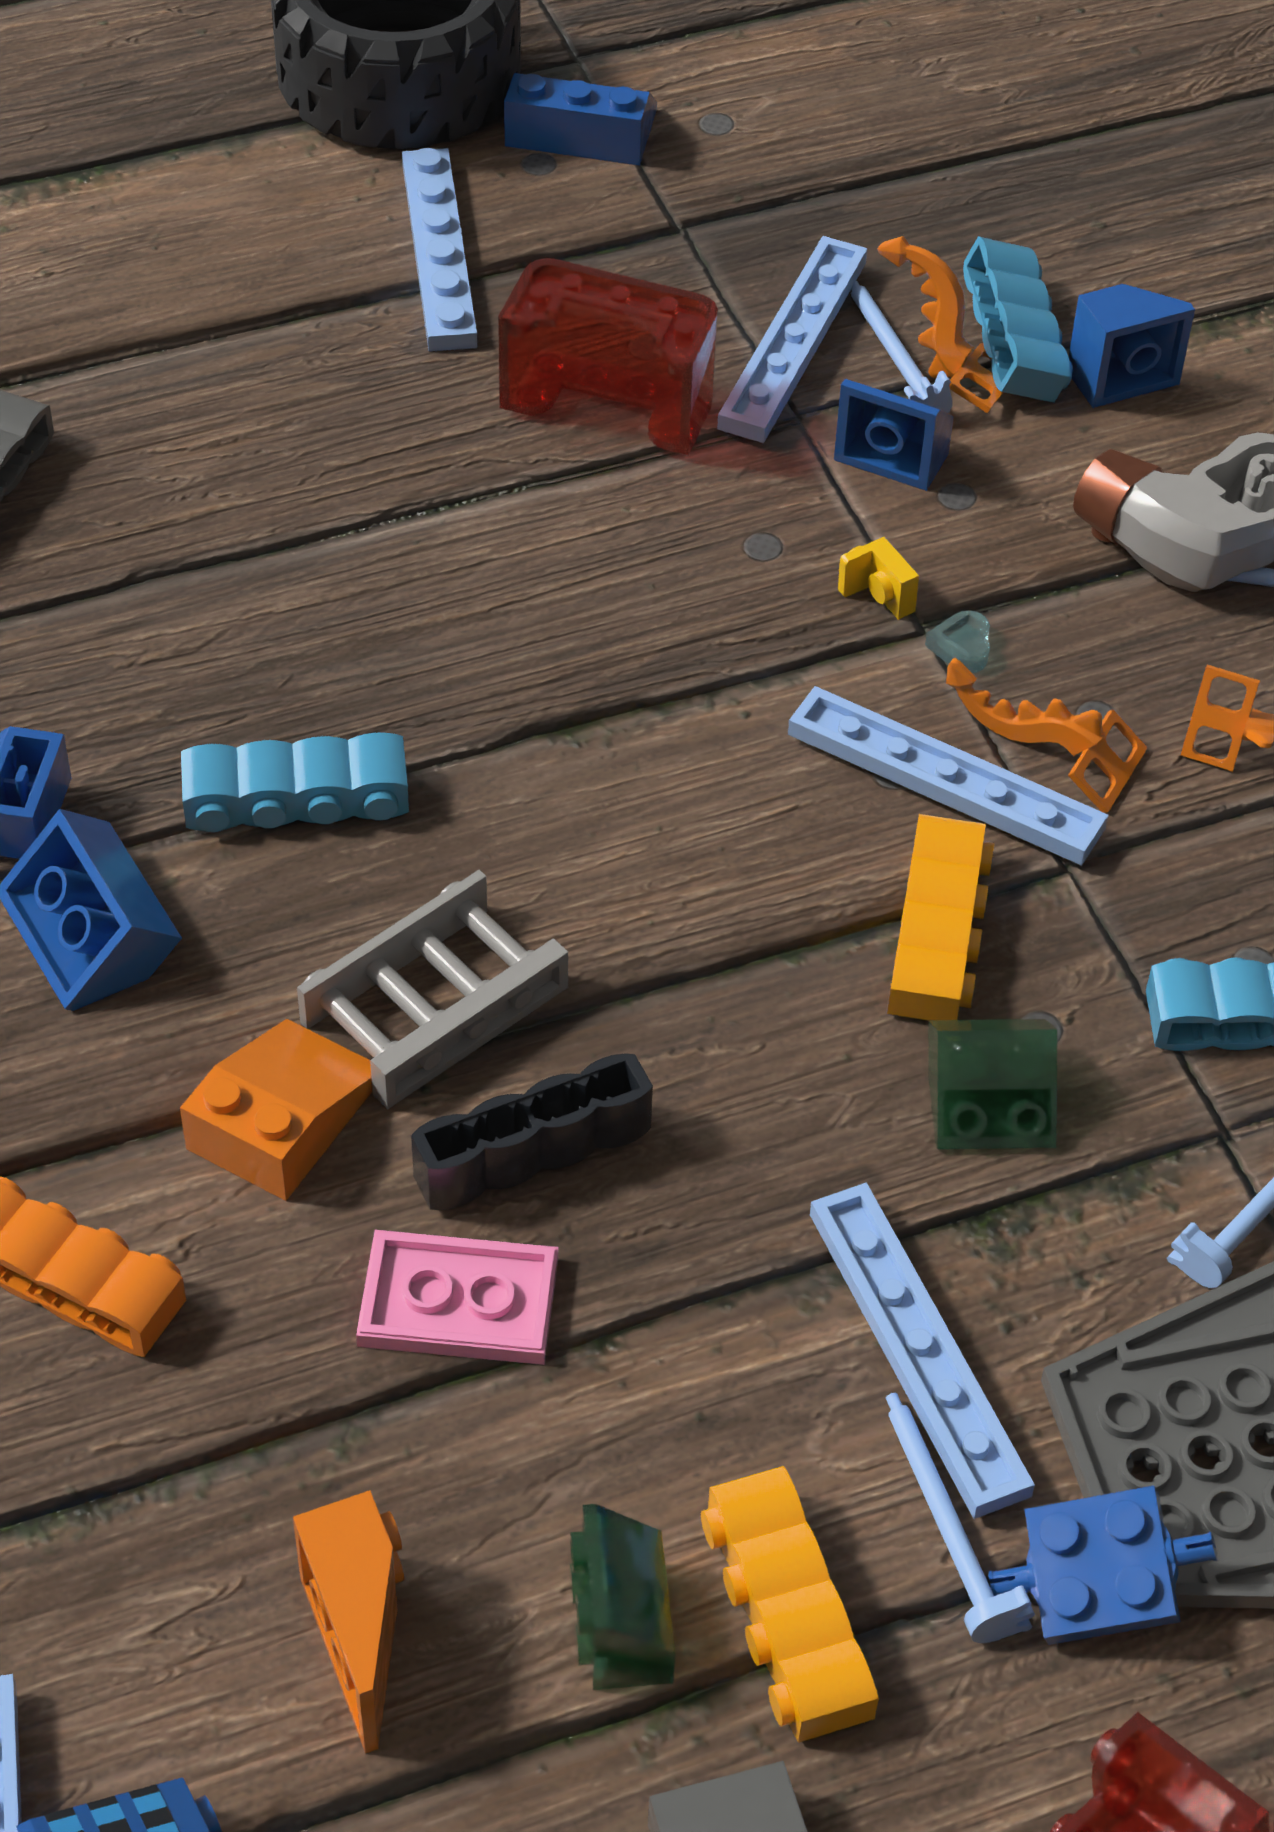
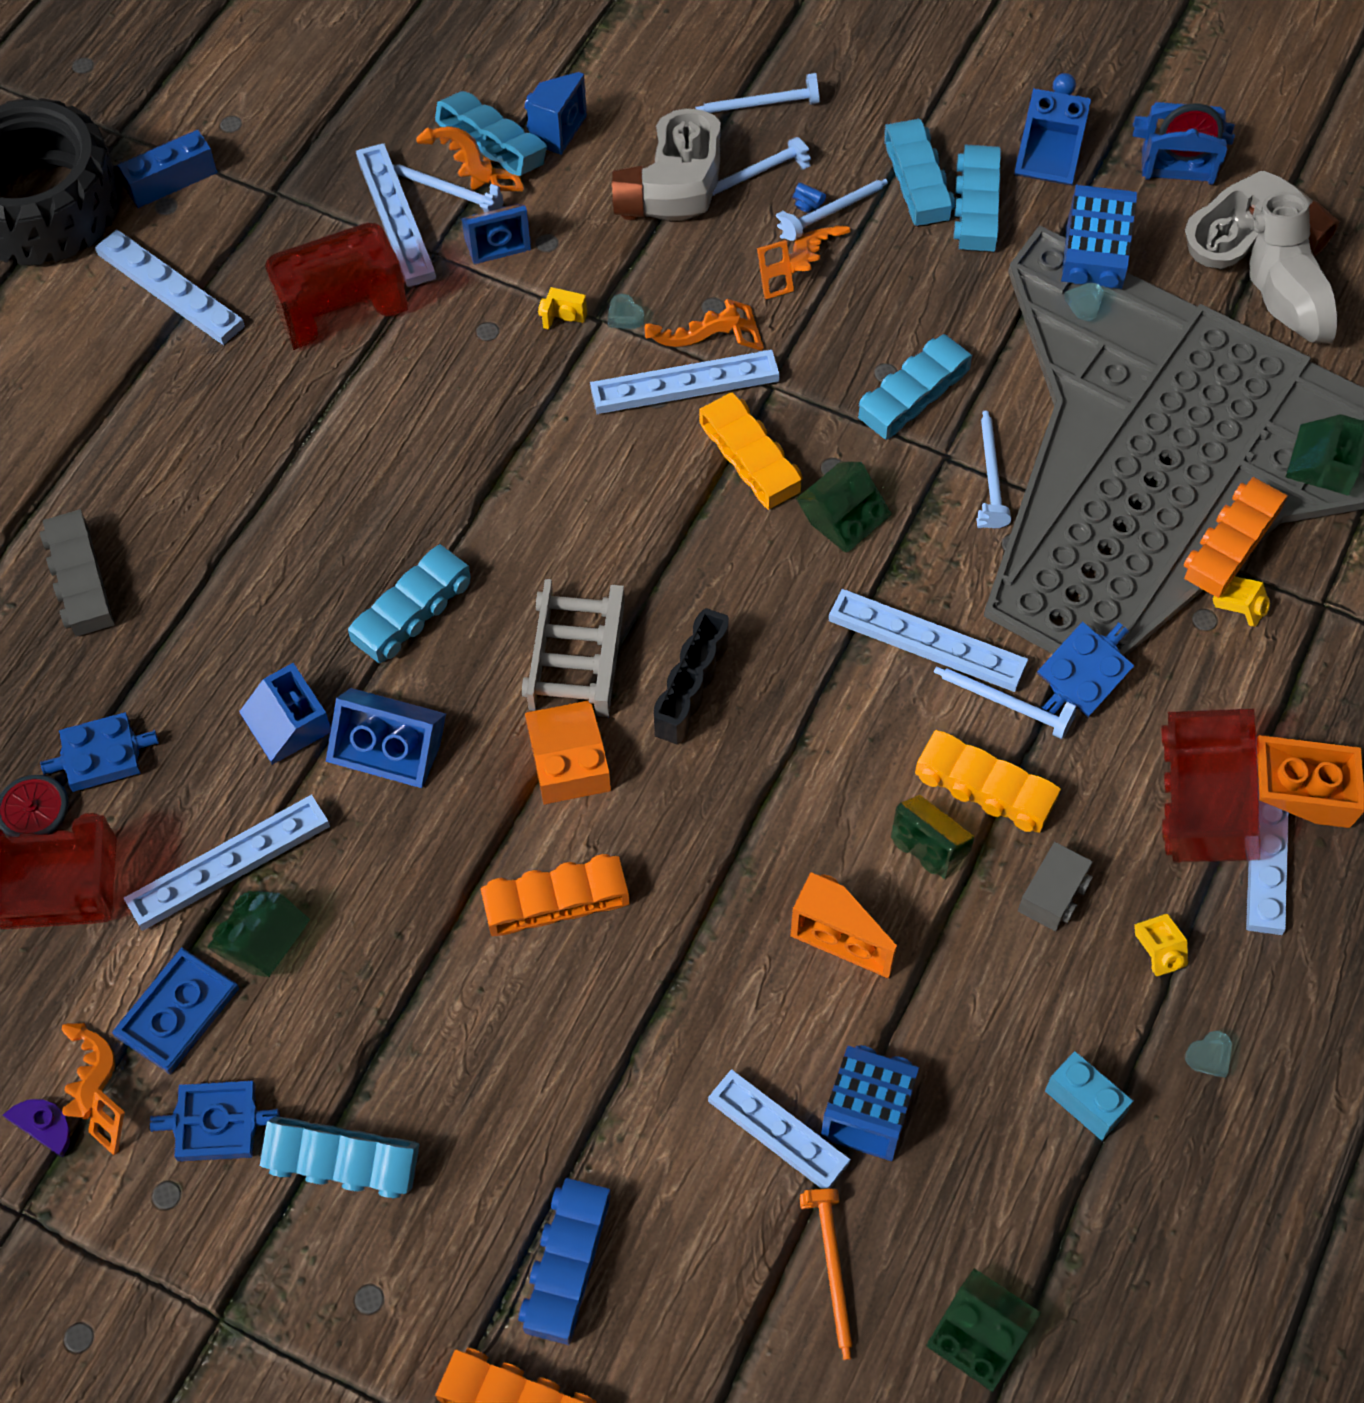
camera: 40 degrees left, 10 degrees up
bright pink tile [356,1230,558,1365] -> none

